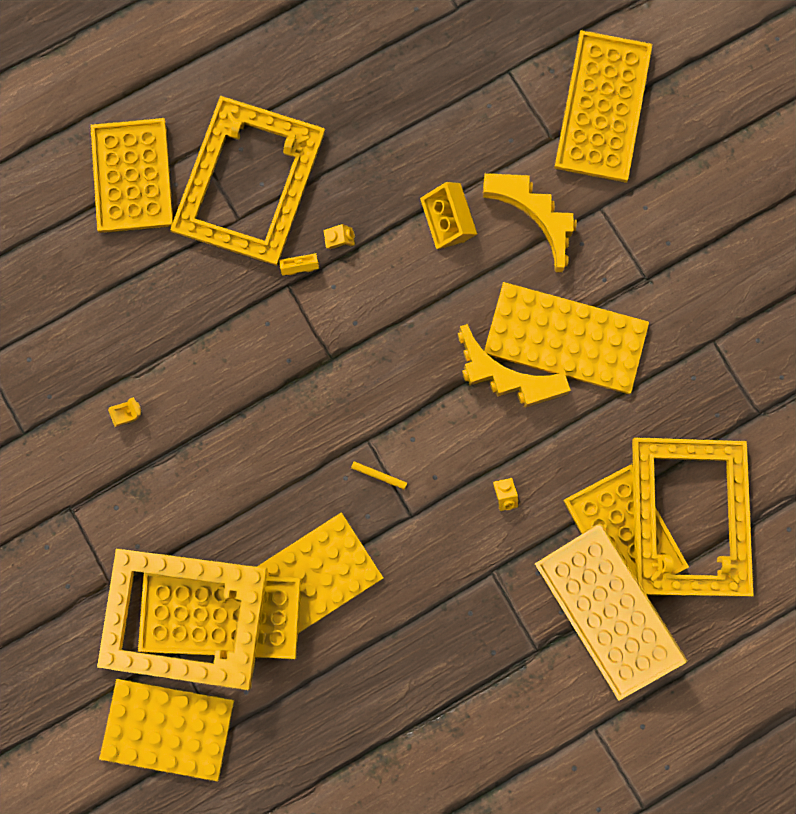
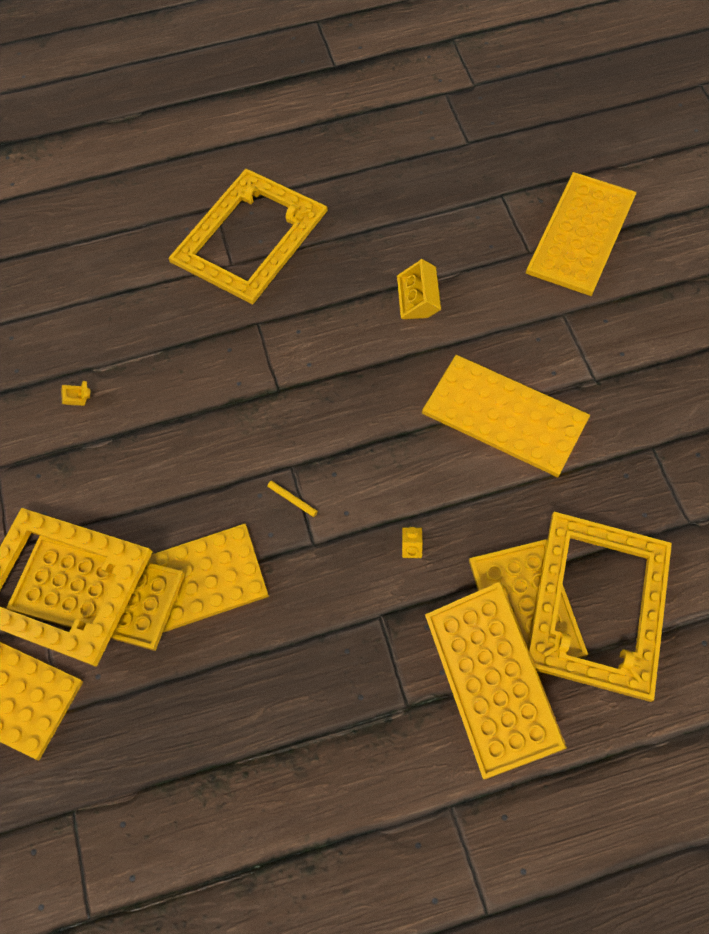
camera: 20 degrees right, 15 degrees down
yellow plate [91,118,173,233] -> none
yellow plate [279,253,319,275] -> none
yellow bracket [324,224,355,249] -> none
yellow arch [457,324,571,408] -> none
yellow arch [483,174,577,272] -> none

